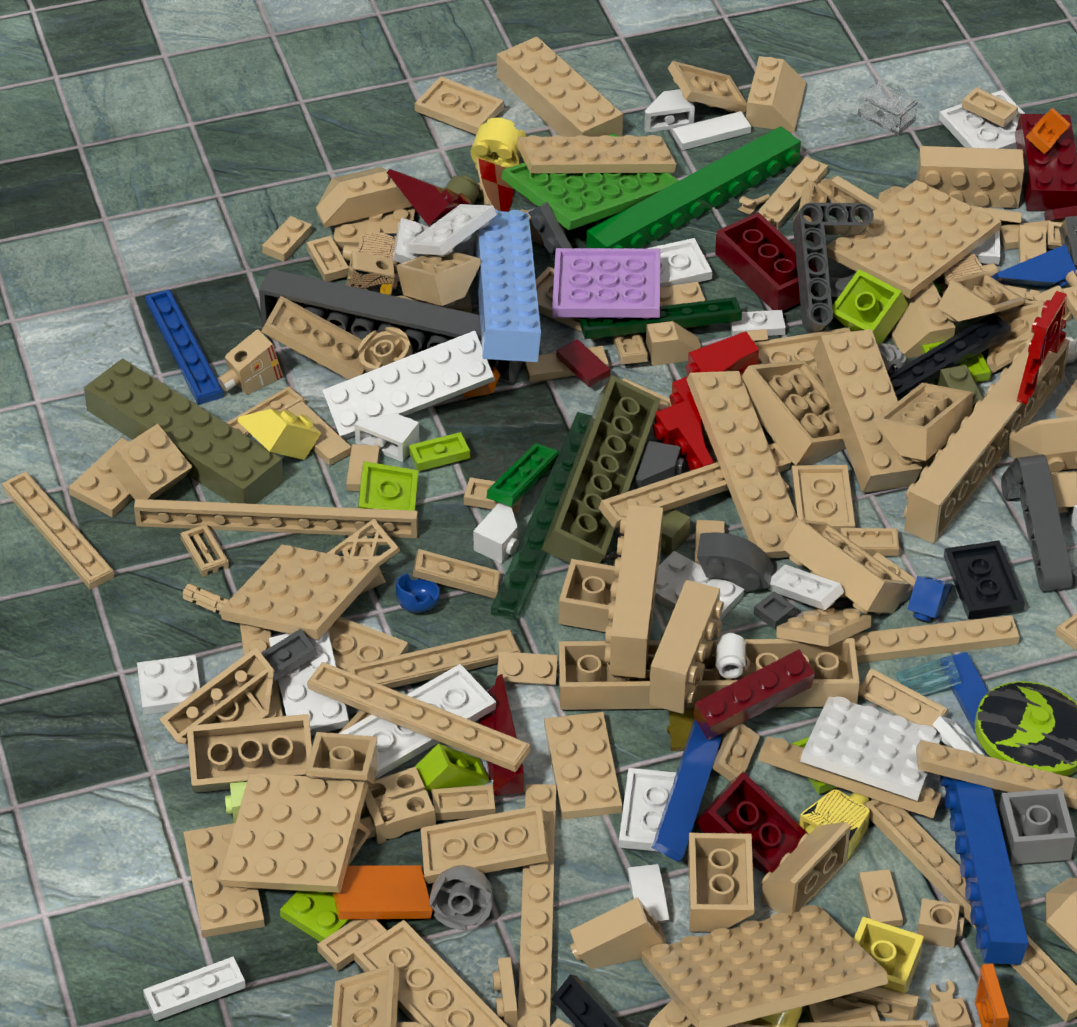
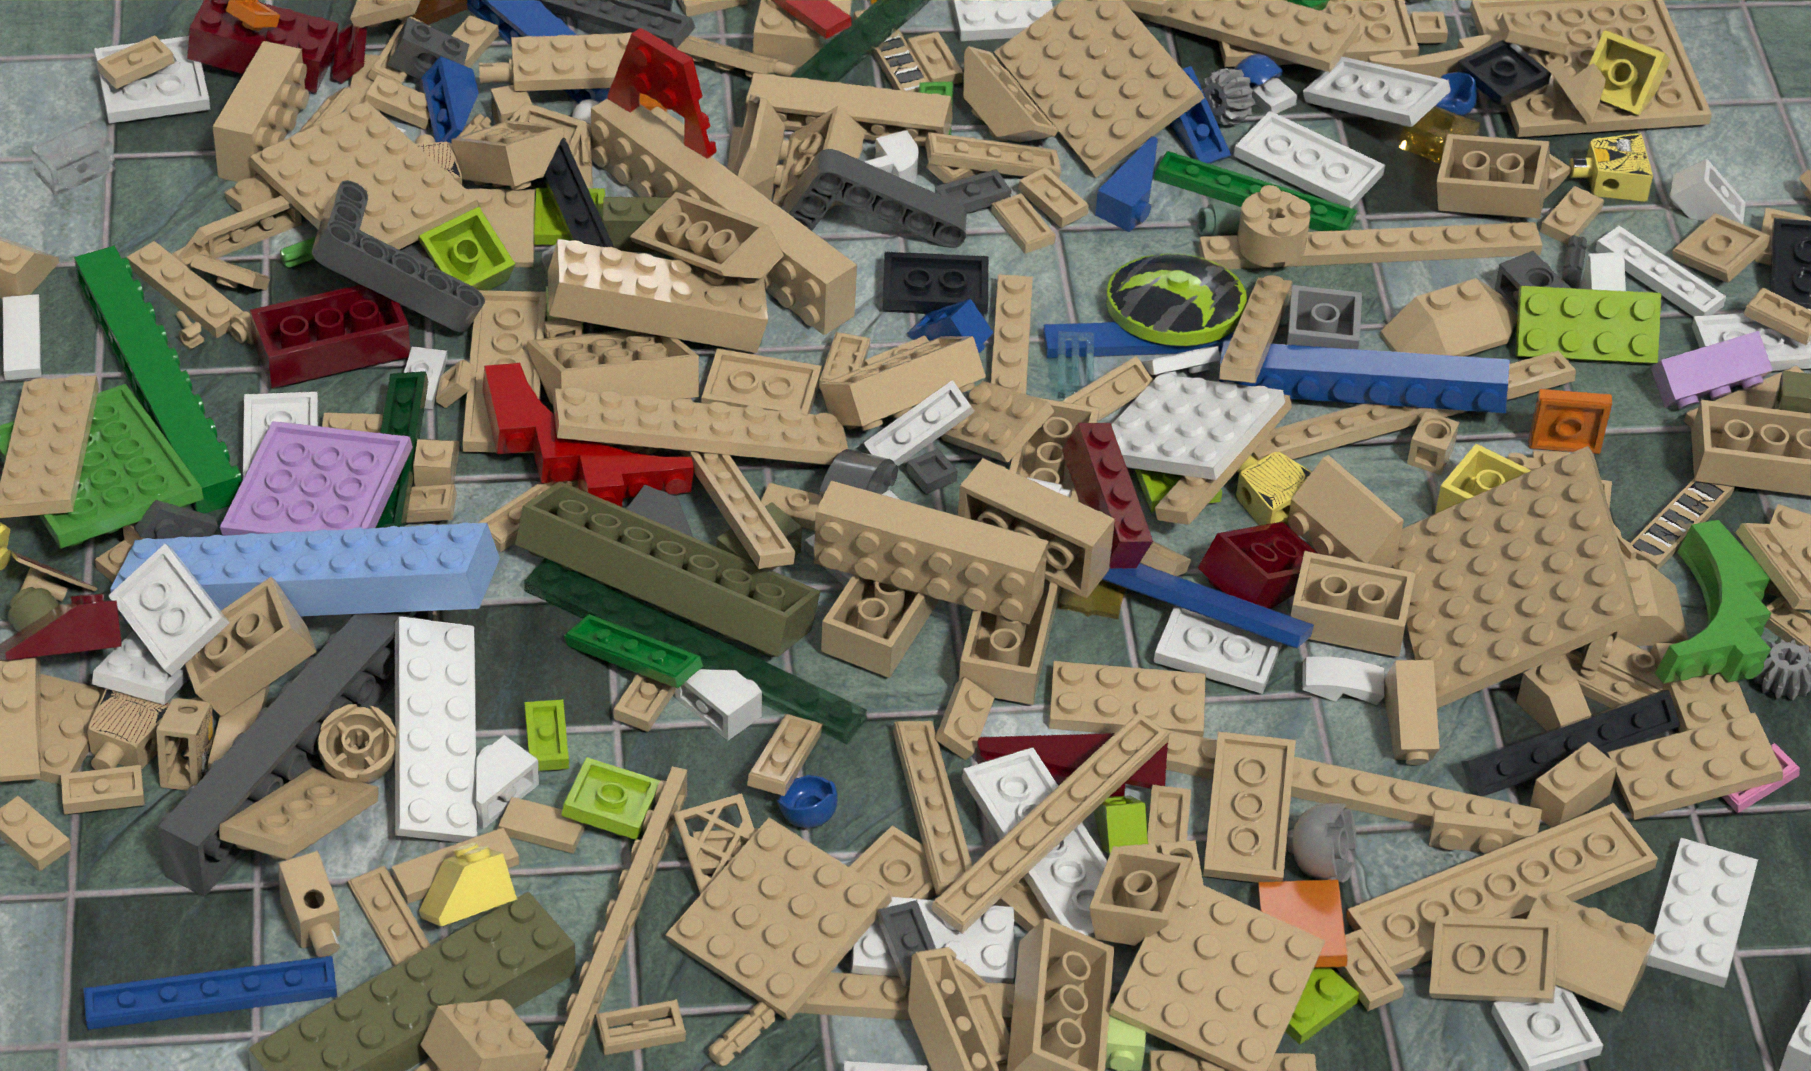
camera: 80 degrees left, 0 degrees up
tan plate [859,869,903,927] -> none

